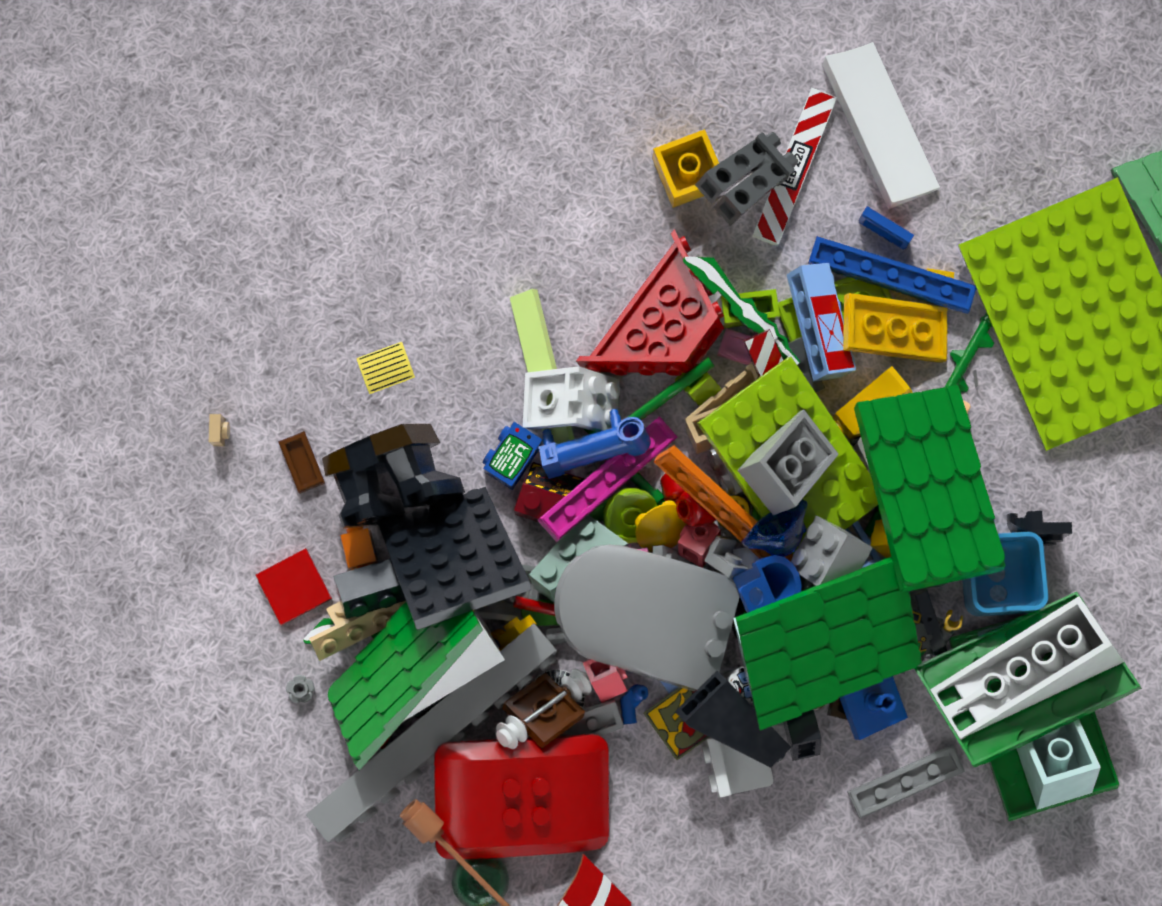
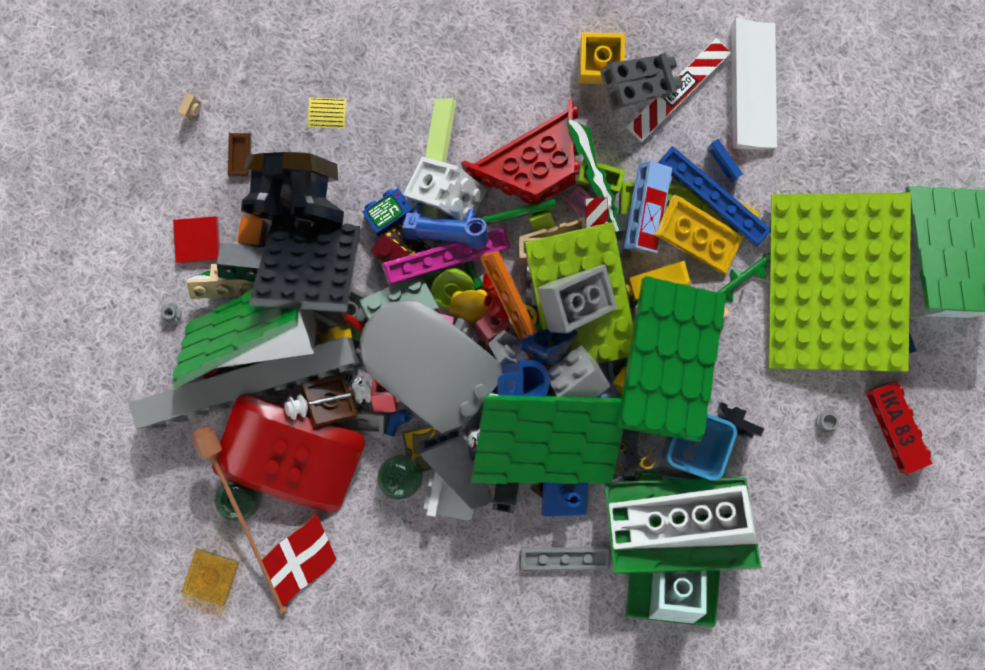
camera: 20 degrees right, 5 degrees up
none -> clear green cylinder [377,454,423,500]
none -> light grey plate [816,410,839,432]

